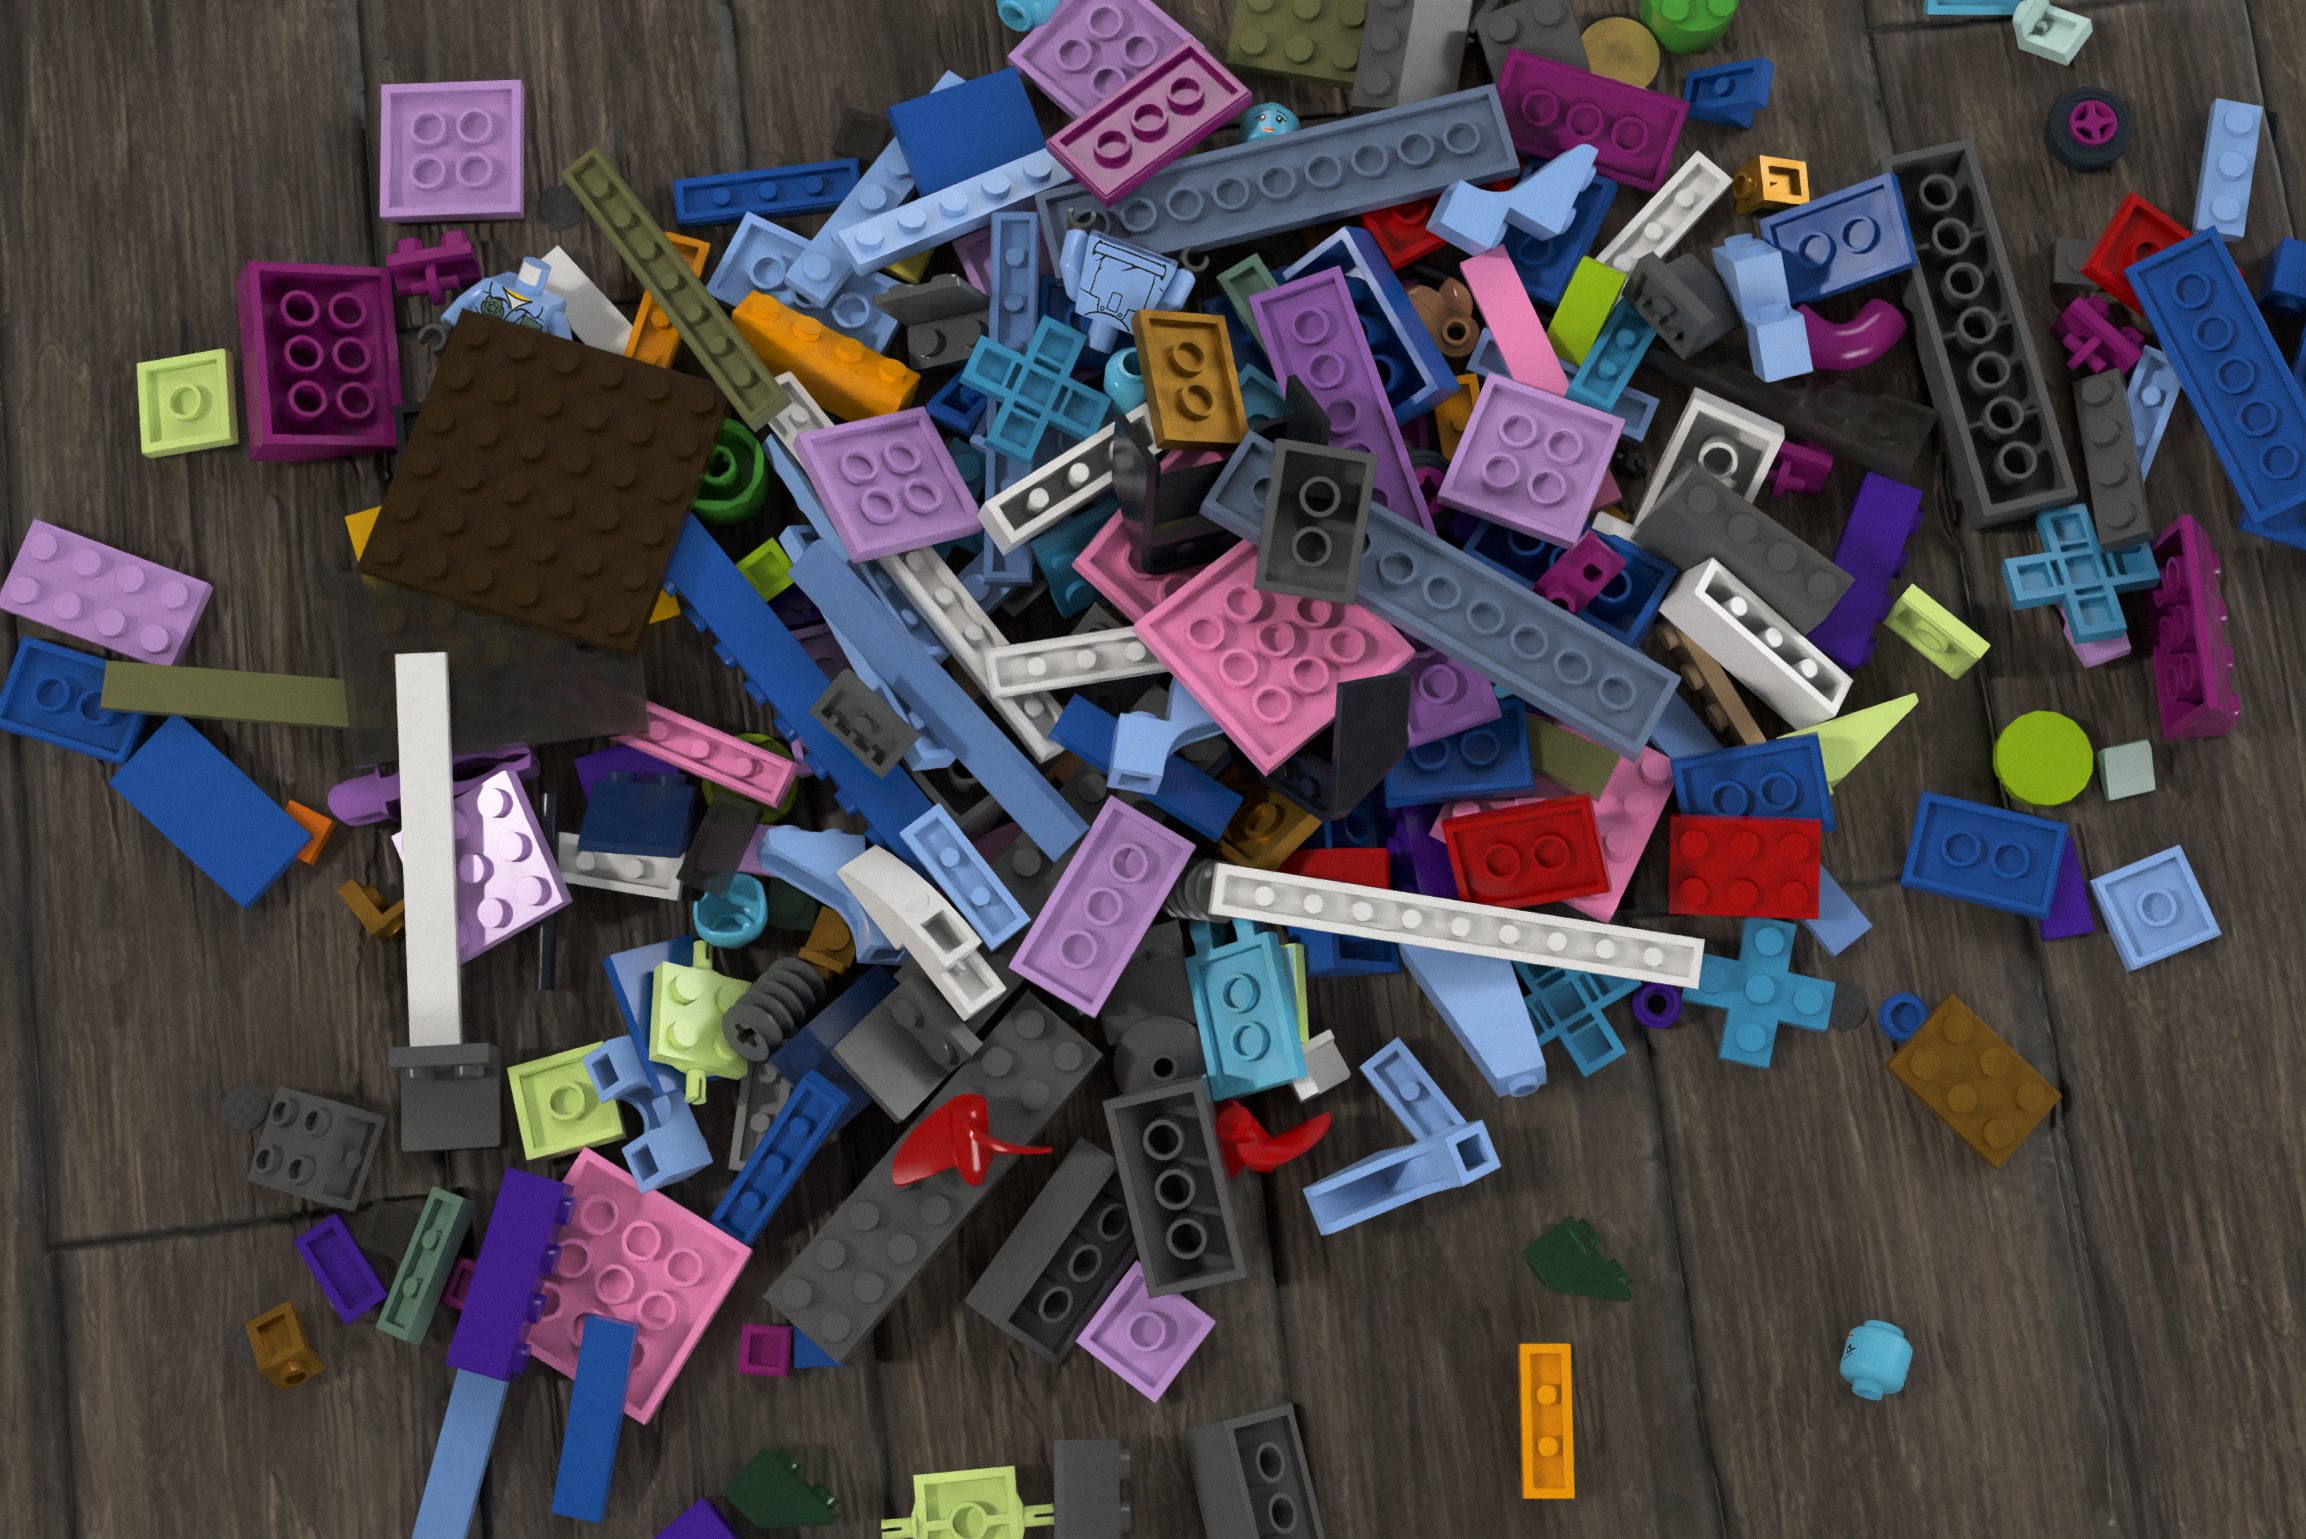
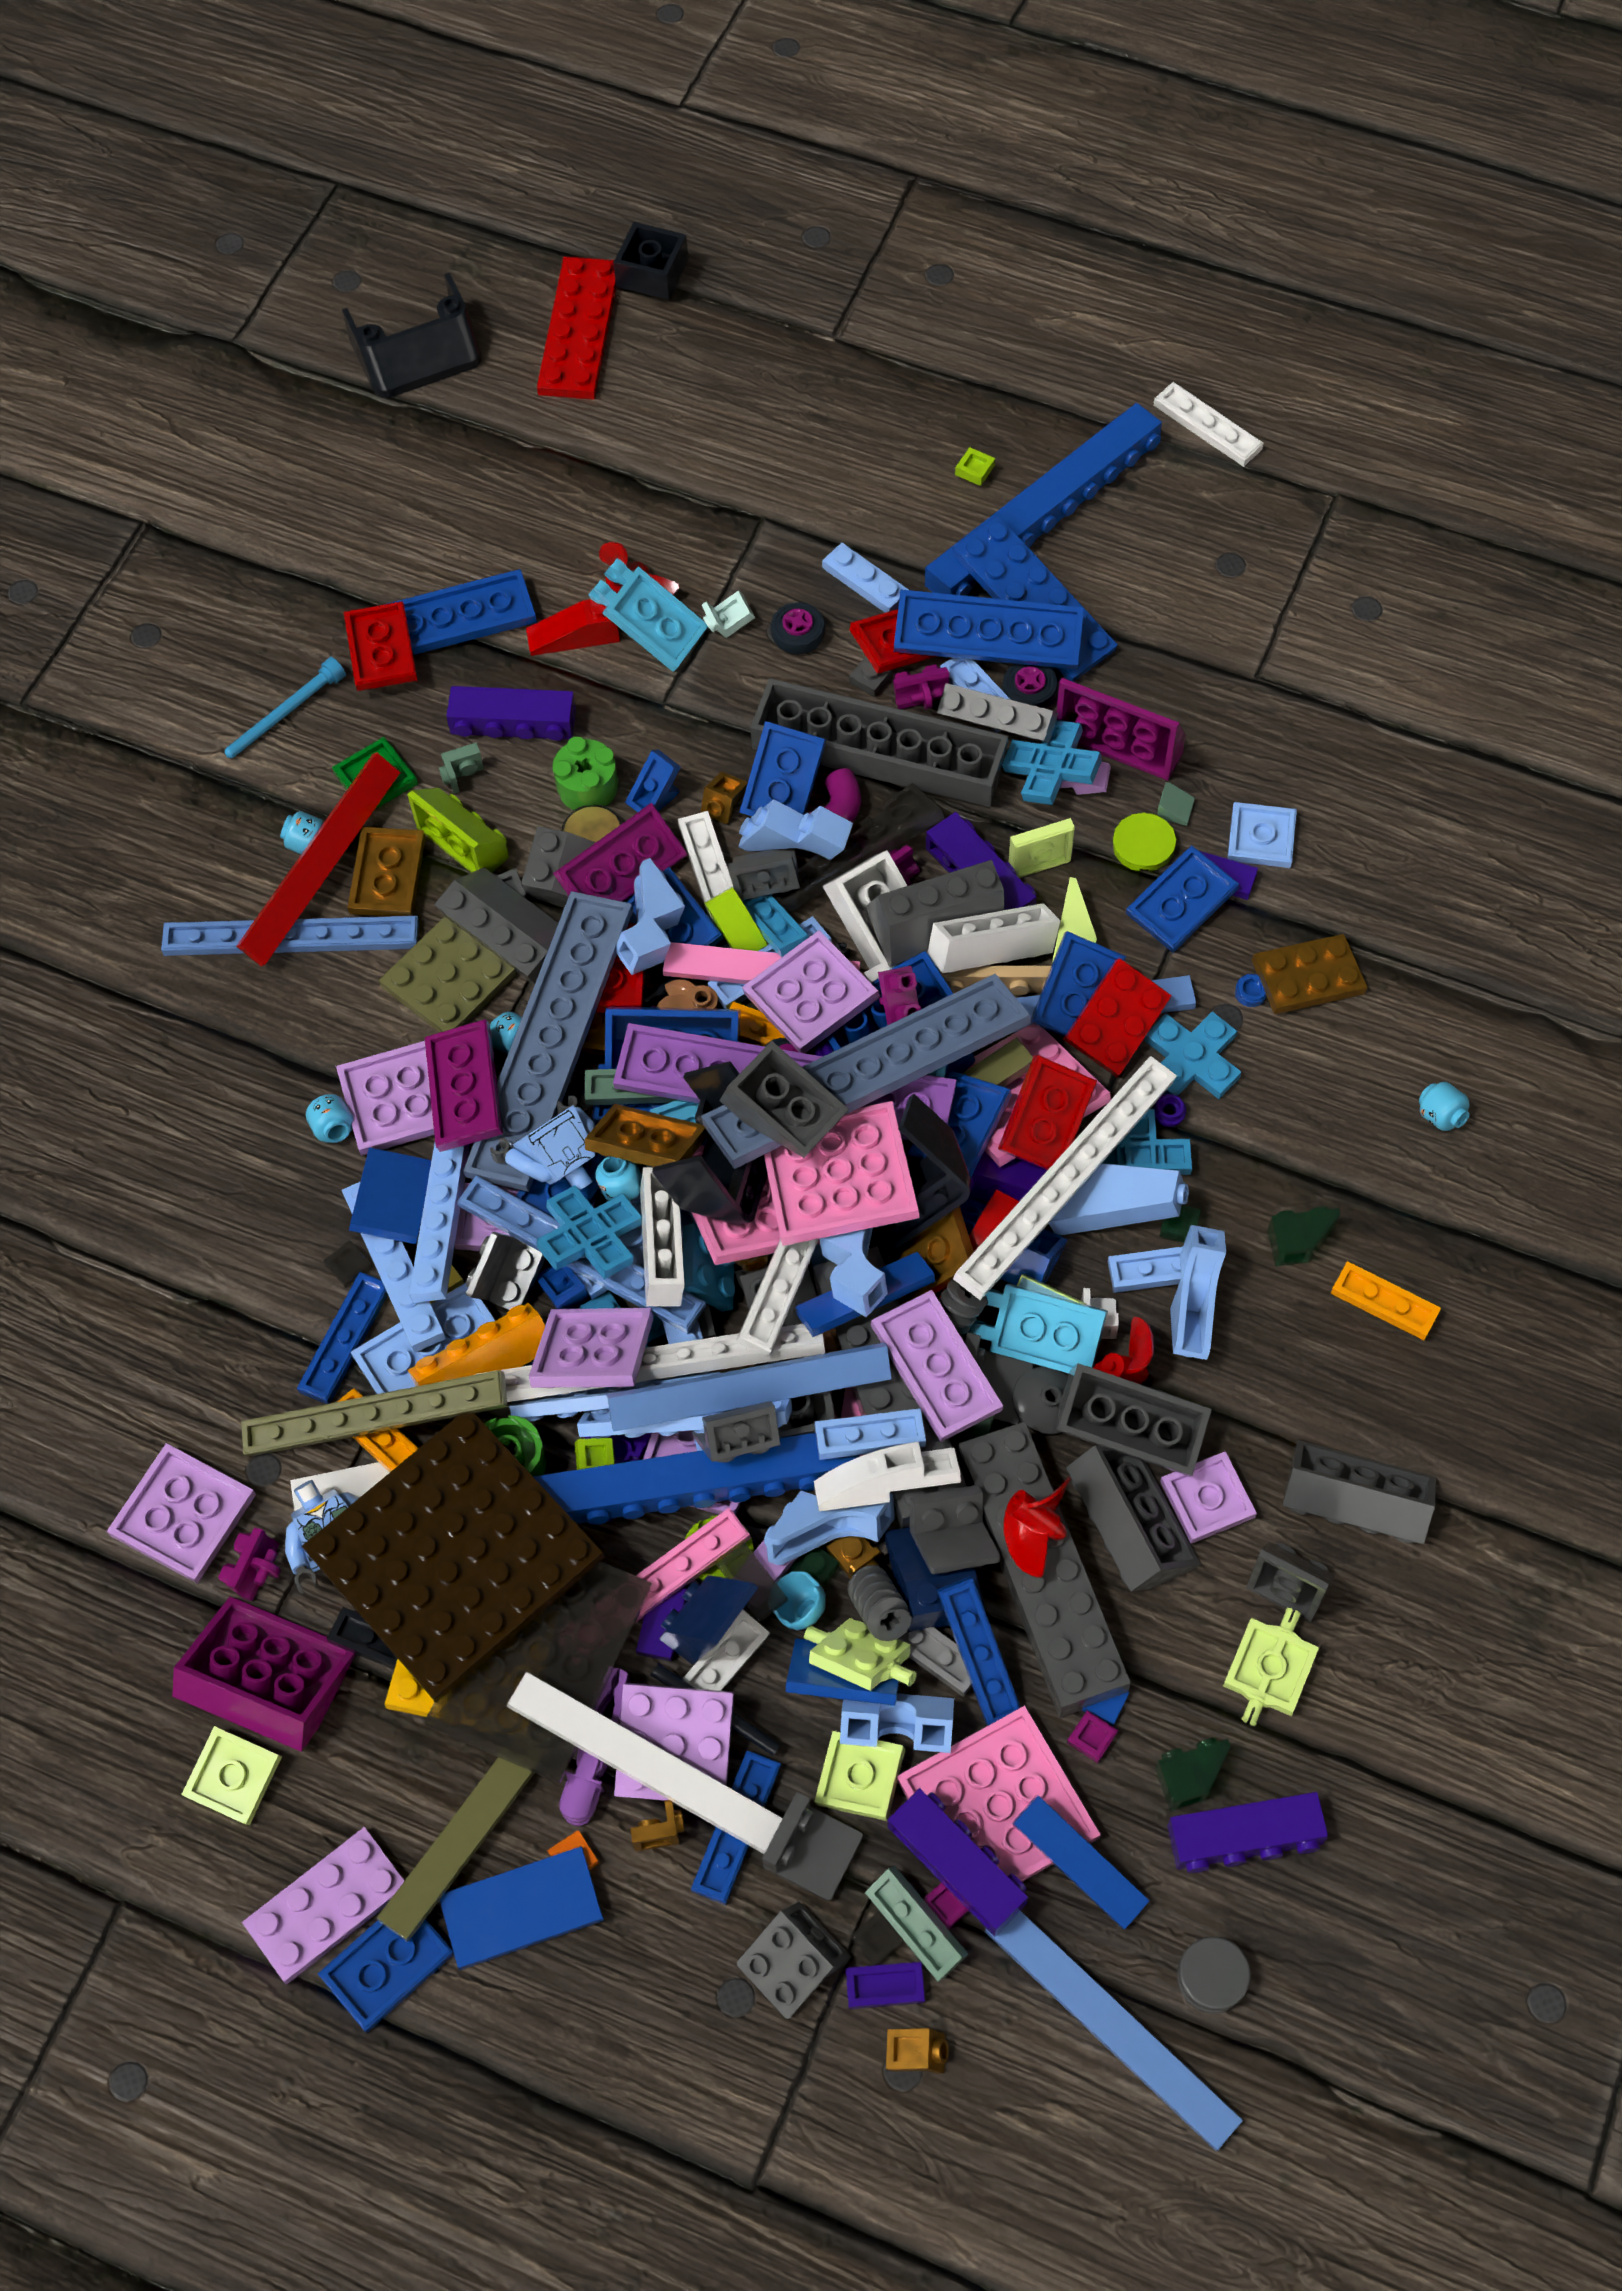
camera: 60 degrees left, 15 degrees down
none -> blue tile [691,1750,781,1905]
none -> black wheel [1002,664,1057,708]
none -> clear green plate [1159,1205,1201,1243]

